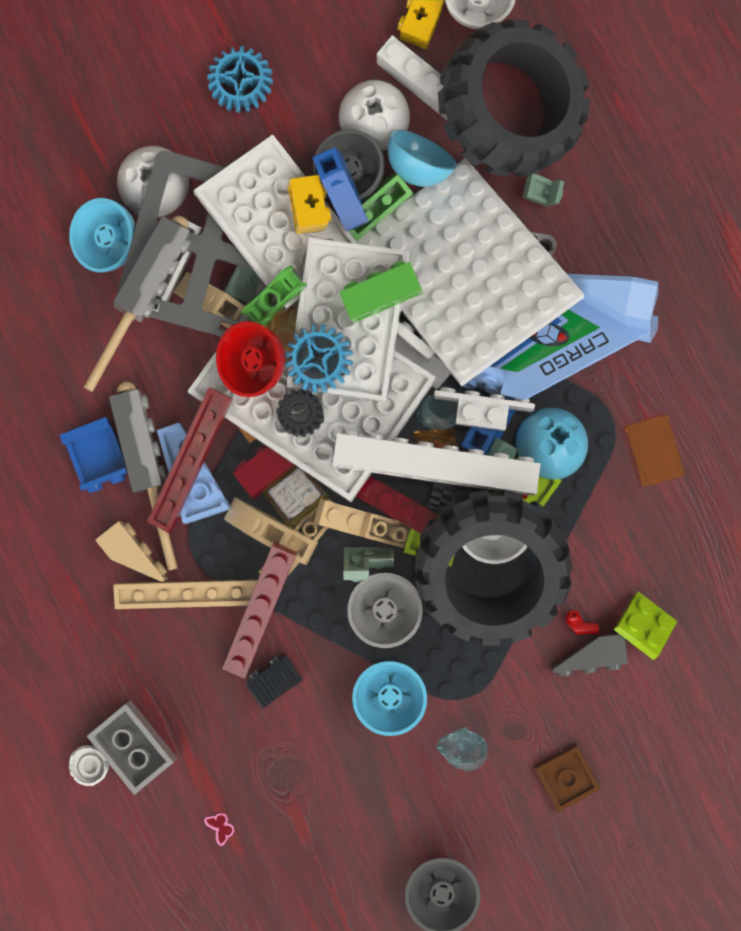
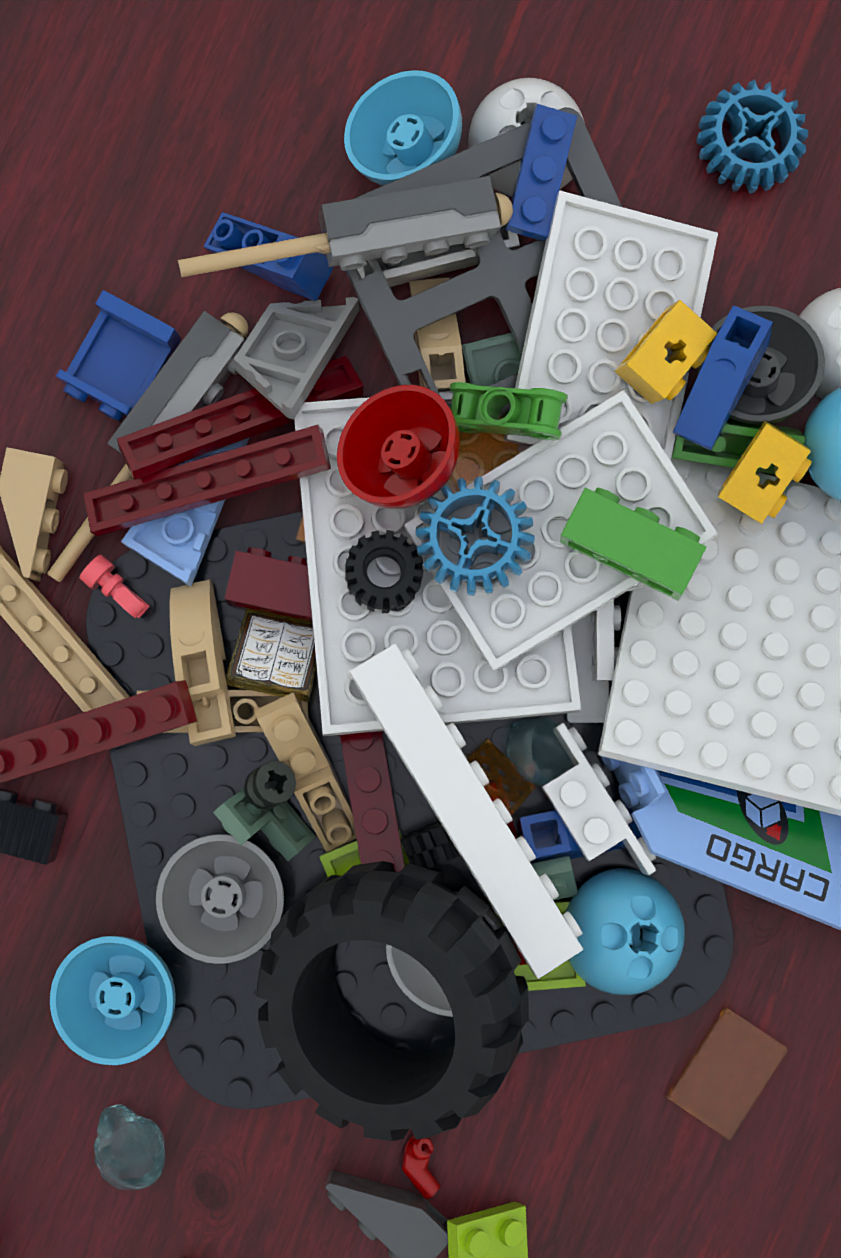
camera: 55 degrees right, 0 degrees up
none -> coral piece [79,554,150,618]
none -> dark red plate [117,356,364,480]
none -> blue slope [203,212,335,301]
none -> light grey wing [234,297,360,420]
none -> pearl dark grey wheel [244,761,296,810]
none -> blue plate [505,104,577,241]
none -> yellow brick [718,421,812,524]

